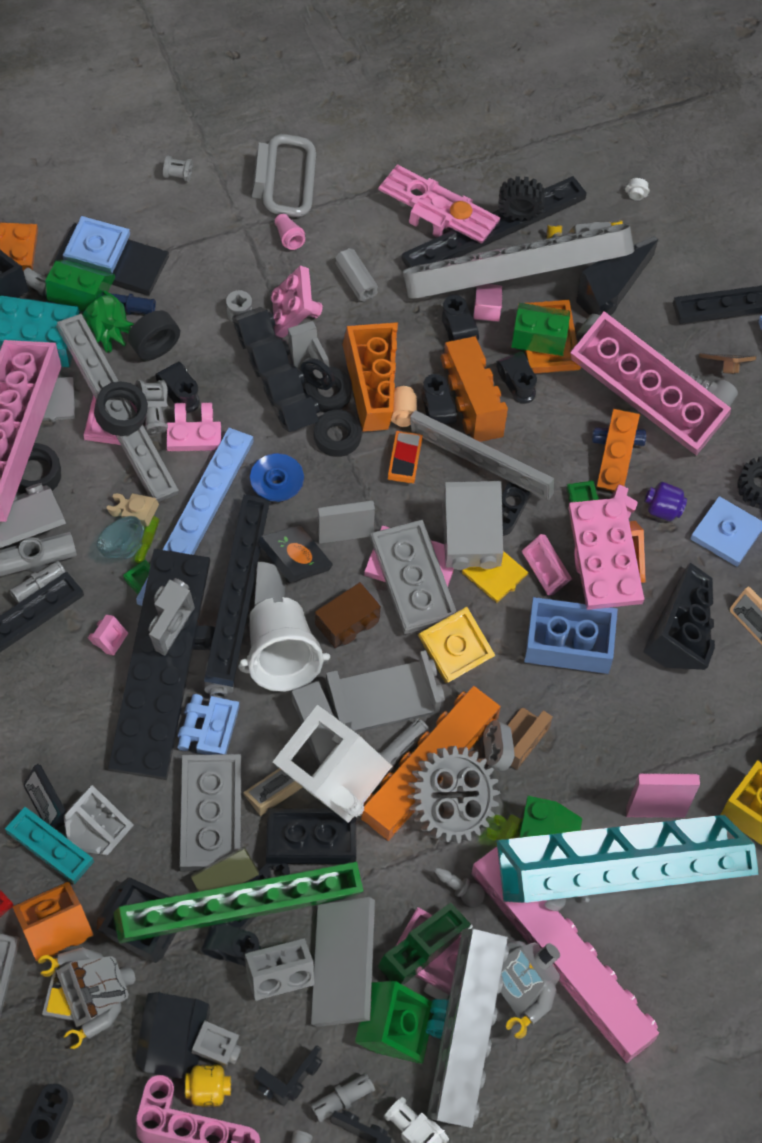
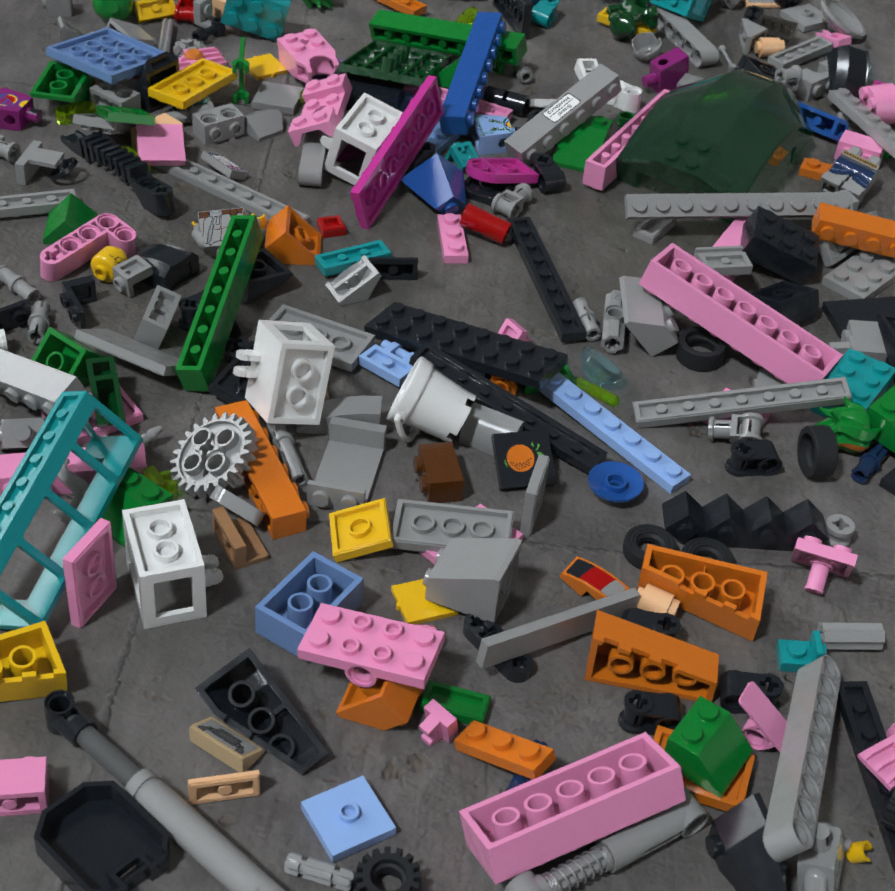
camera: 115 degrees right, 20 degrees down
black tyre [94,381,148,436] -> none
tan plate [107,493,159,527] -> none
light grey plate [149,578,195,656] -> none
bright pink plate [167,403,221,451] -> none
olive tile [191,846,259,892] -> none
light grey piece [288,321,335,390] -> none
dark purple head [644,482,687,521] -> none
none -> white piece [122,499,224,629]
none -> tan slope [189,717,265,772]
none -> teal bracket [775,630,827,672]

